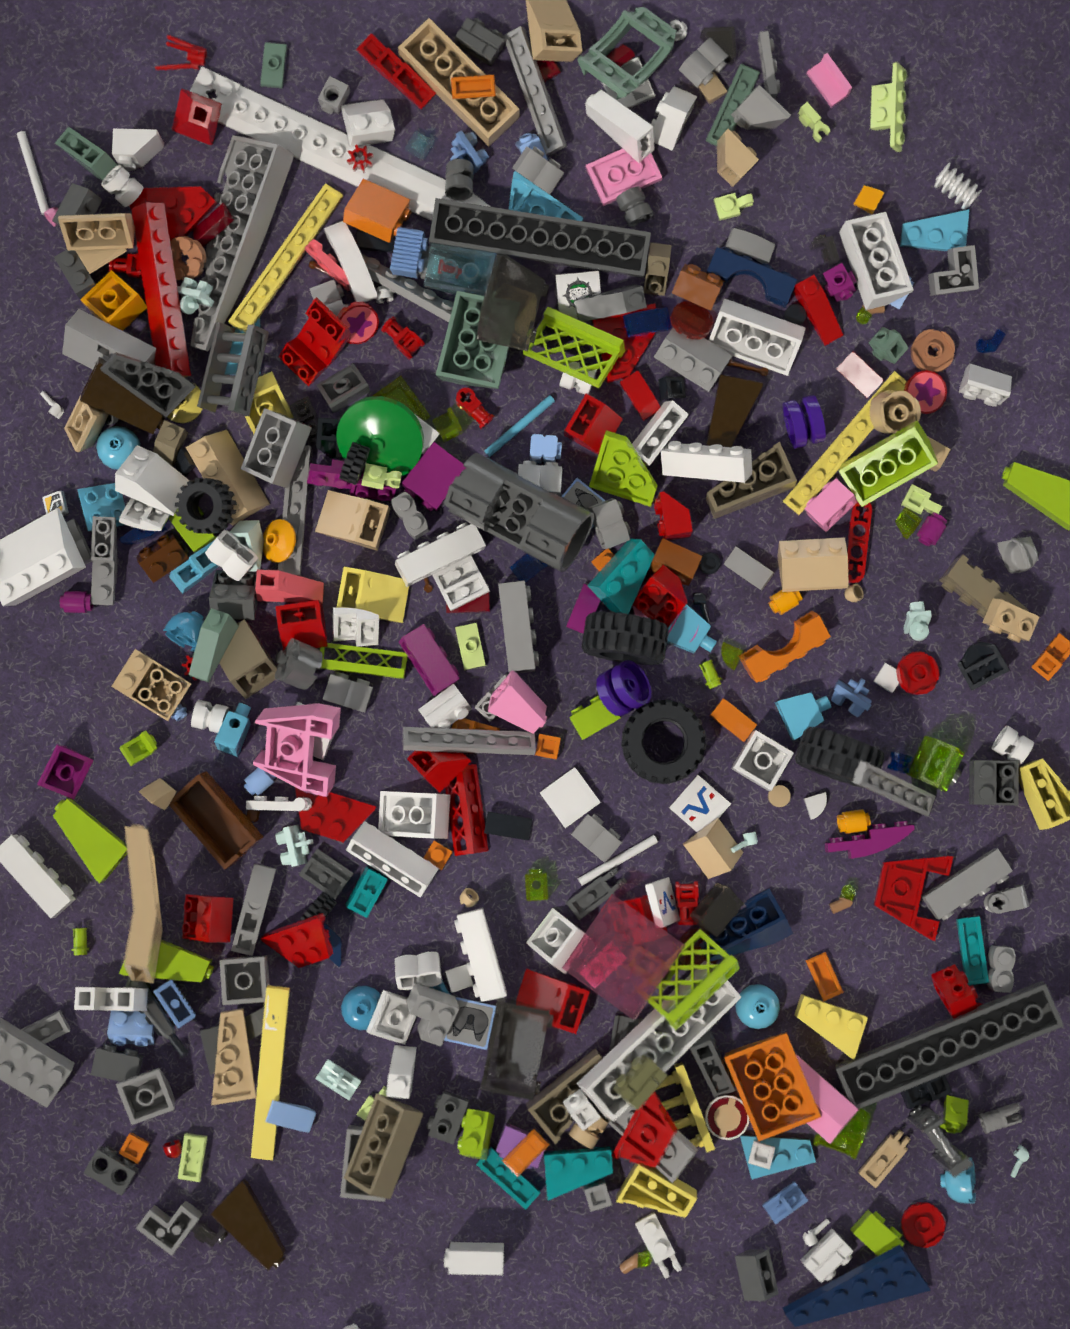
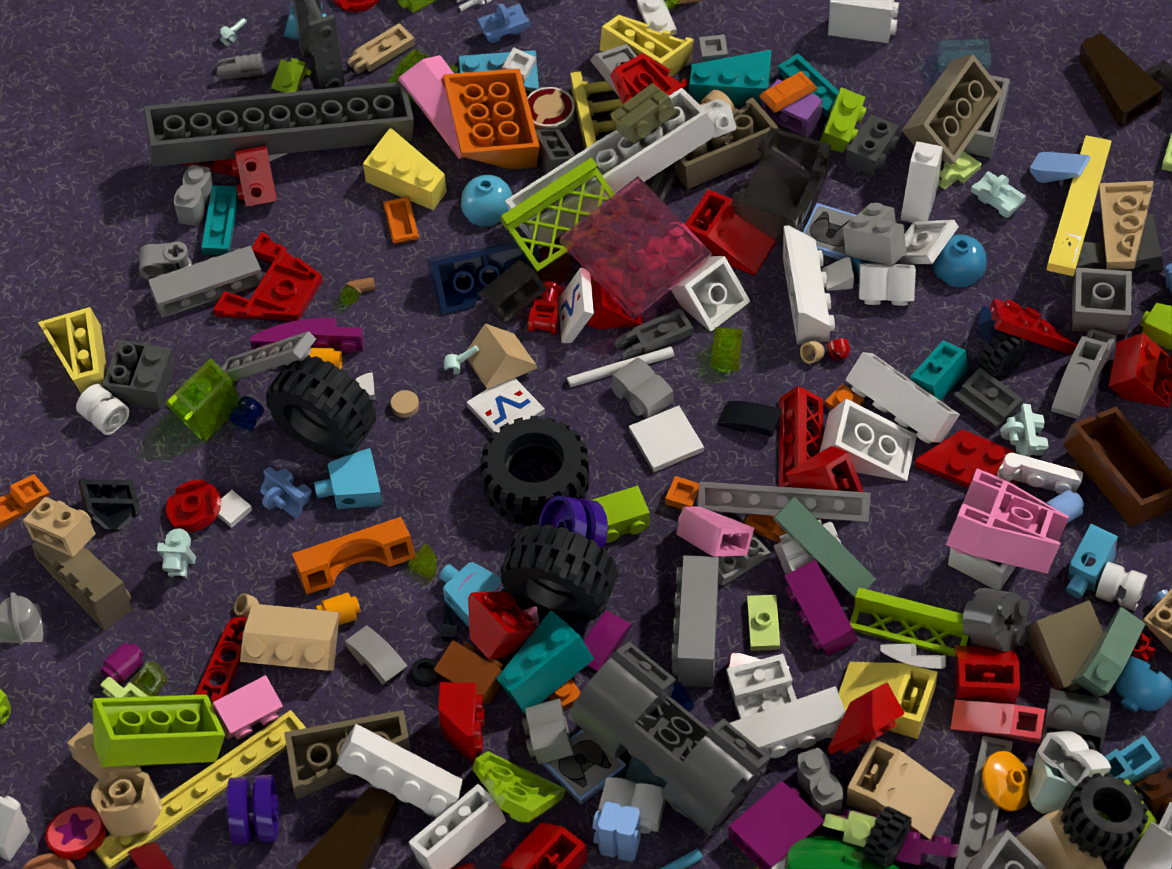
camera: 165 degrees left, 30 degrees down
light grey brick [323,672,373,713] -> none
lime pin [699,660,722,689] -> none
orange slope [709,698,757,742] -> none
white brick [731,730,794,791] -> none
none -> sand green tile [773,497,876,600]
none -> red hinge [827,338,850,361]
none -> red slope [828,682,905,754]
none -> clear light blue hinge [935,39,991,72]

